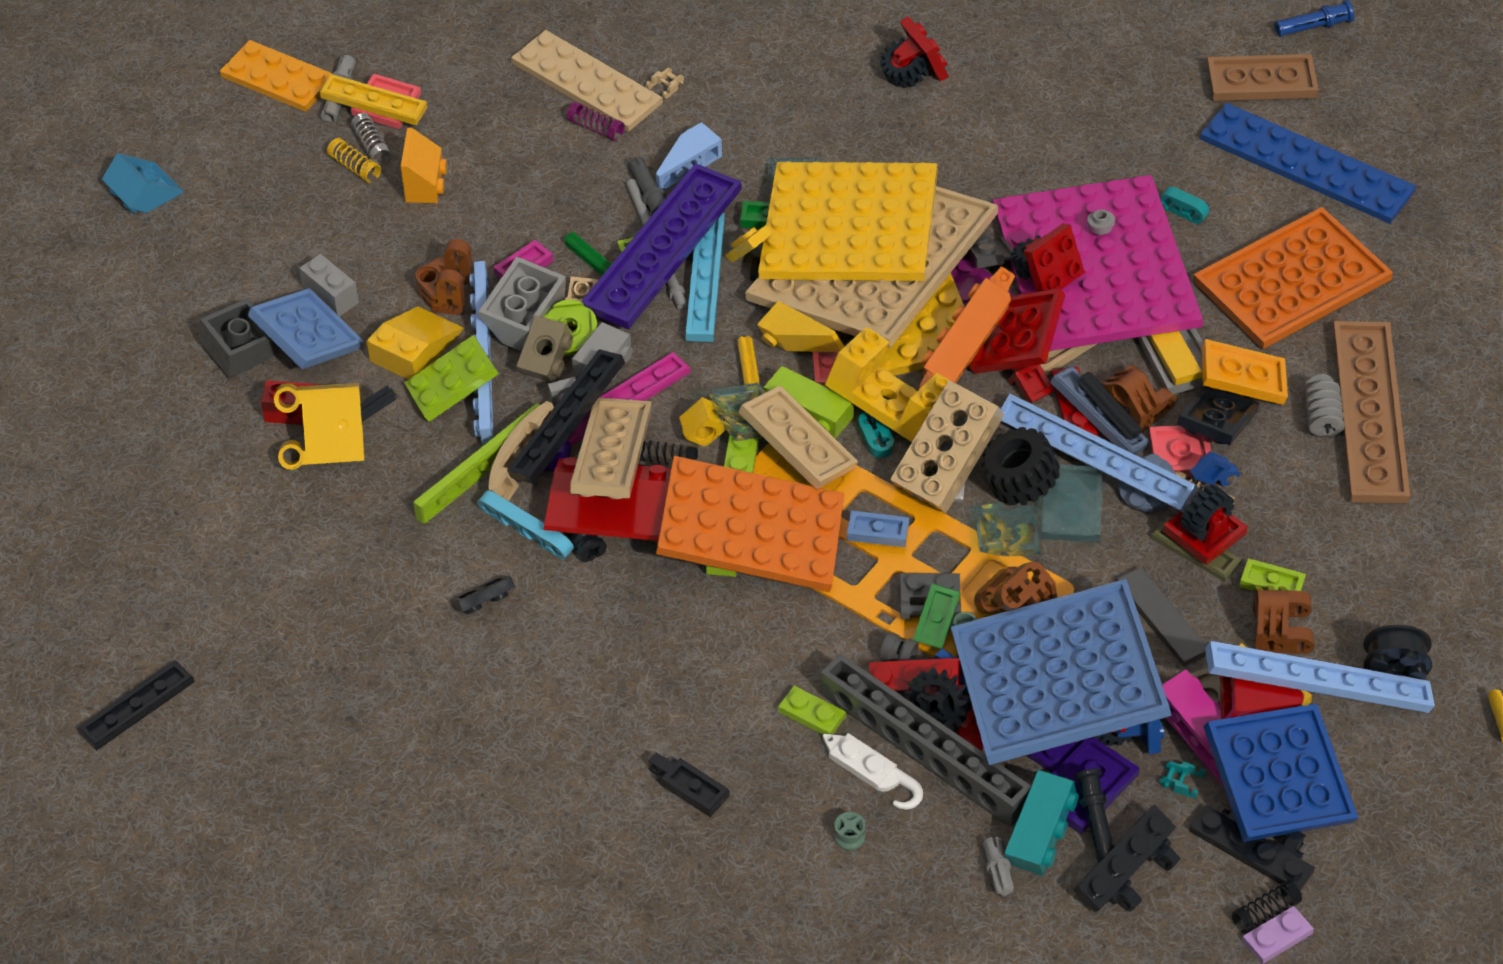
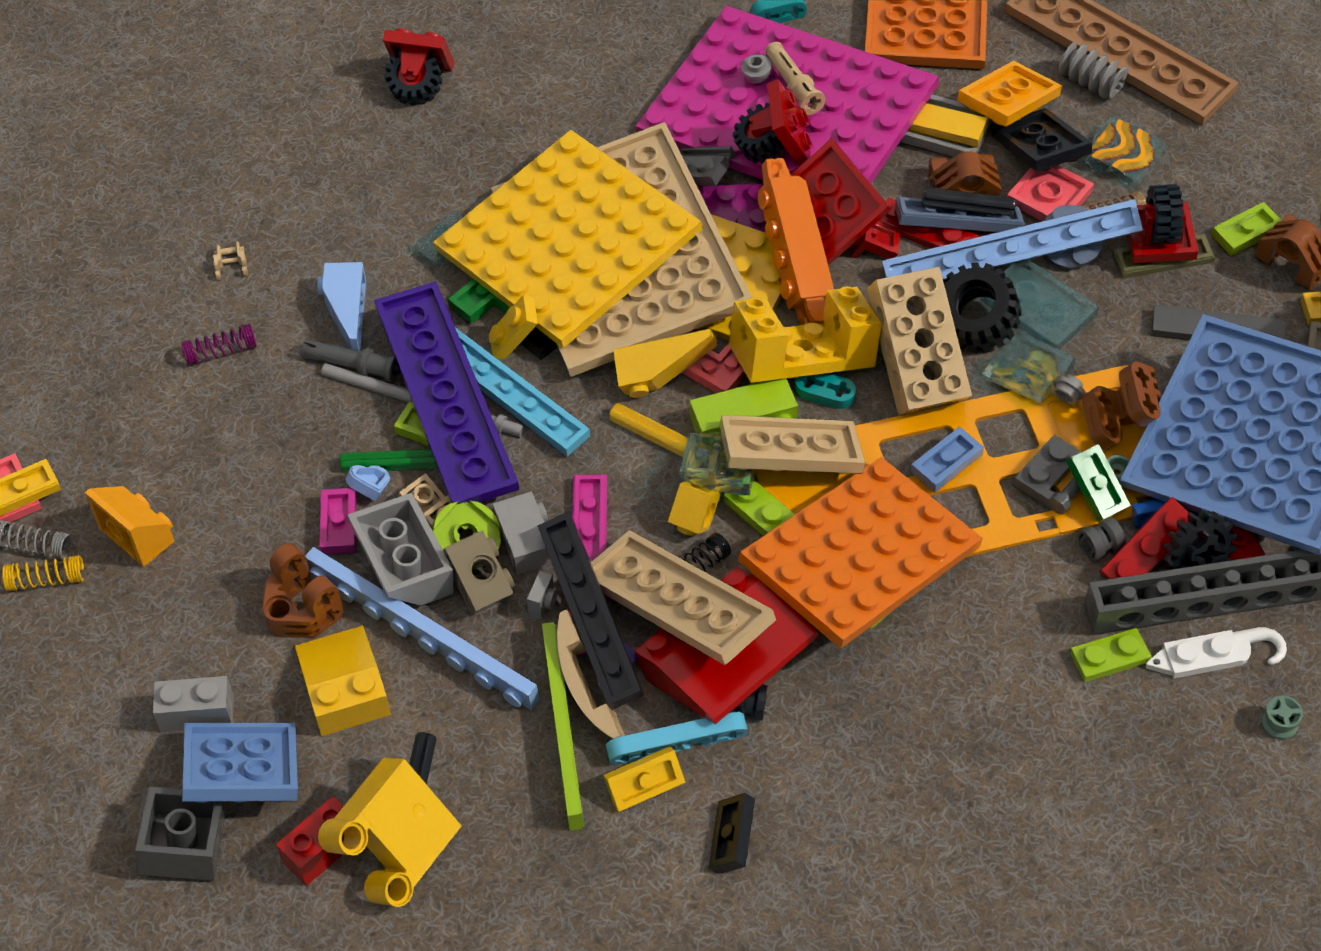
camera: 50 degrees left, 5 degrees up
lime plate [404,335,499,422] -> none
tan plate [511,30,663,132] -> none
black hinge [648,752,730,817] -> none
blue plate [1190,452,1241,486] -> none
none -> light blue tile [345,465,390,502]
none -> yellow plate [603,746,686,812]
none -> tan pin [765,42,826,115]
none -> light grey plate [1053,375,1086,405]
none -> slope [1080,116,1168,189]

